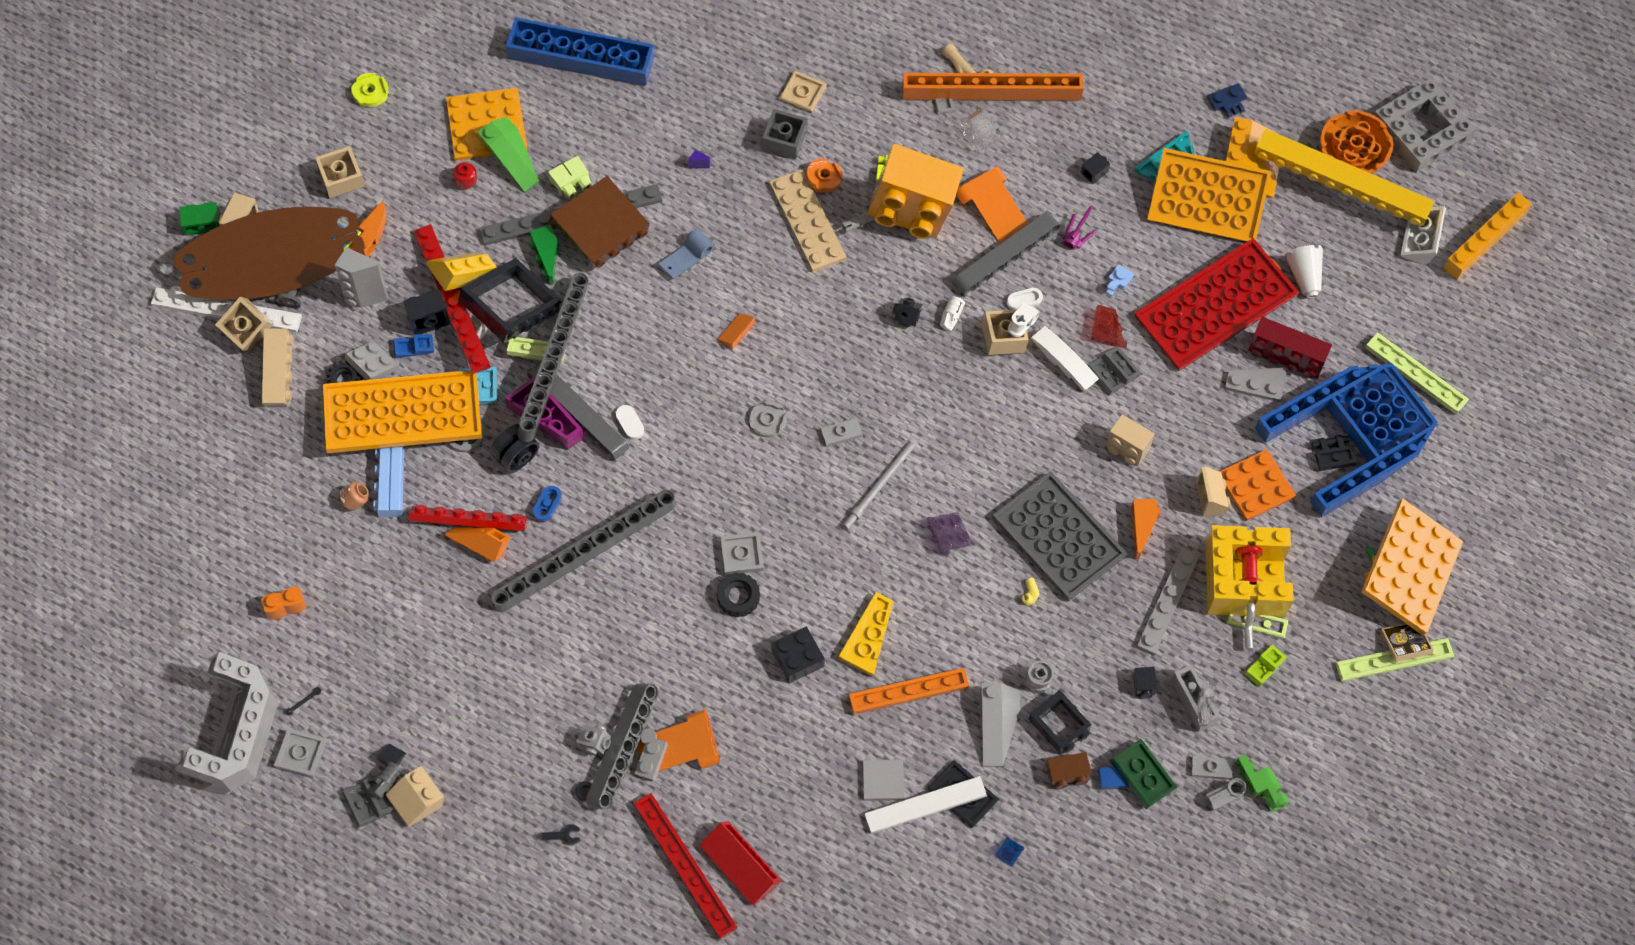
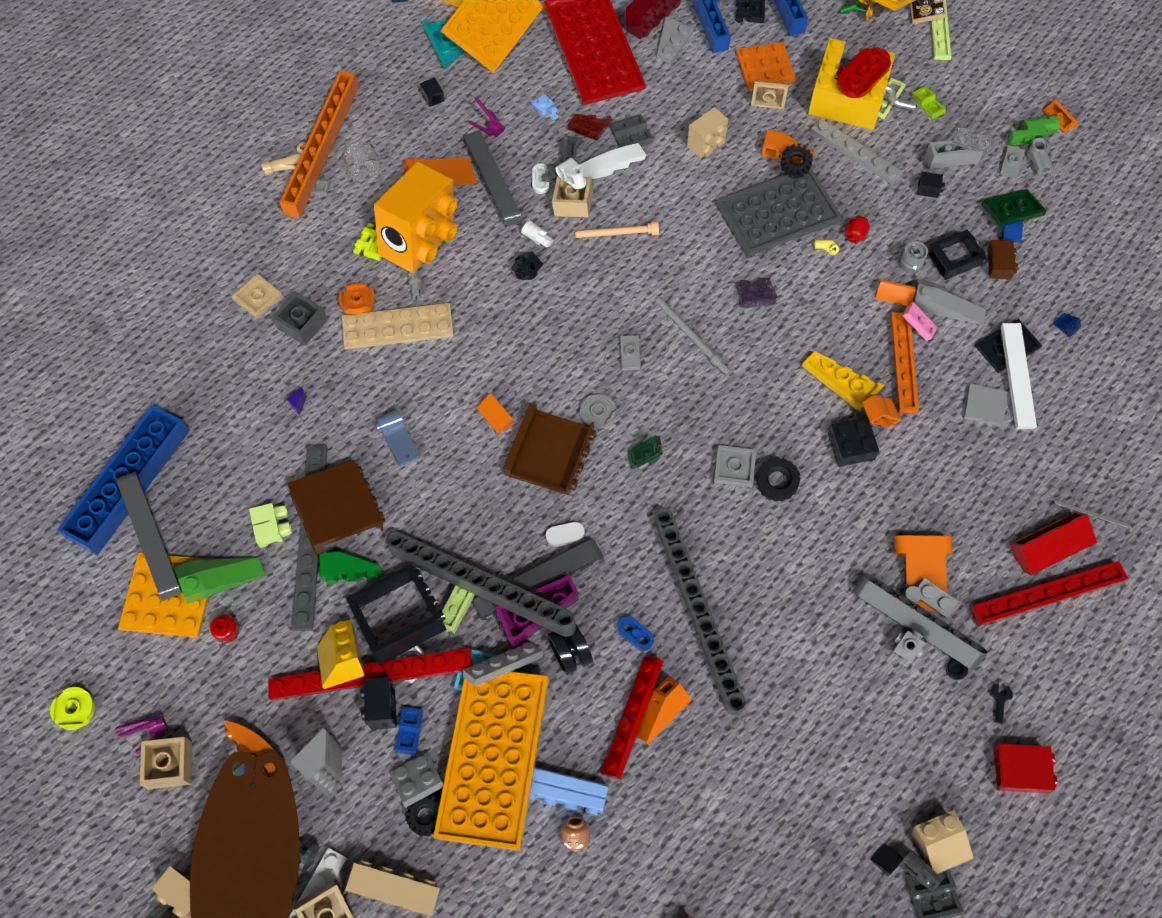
camera: 70 degrees left, 0 degrees up
none -> magenta plant [115,714,168,754]
none -> dark grey beam [116,471,182,601]
none -> light grey plate [463,642,543,687]
none -> reddish brown panel [503,403,597,495]
none -> dark grey animal [541,135,583,182]
none -> light nougat piece [575,221,659,238]
none -> clear green tile [628,435,663,469]
none -> black tyre [780,144,813,179]
none -> red tile [837,47,891,98]
none -> red head [844,216,870,244]
none -> orange brick [862,394,901,428]
none -> orange slope [875,280,917,306]
none -> bright pink plate [903,302,937,341]
none -> red brick [993,744,1058,794]
none -> orange slope [1042,99,1079,133]
none -> white sticker [1054,500,1132,529]

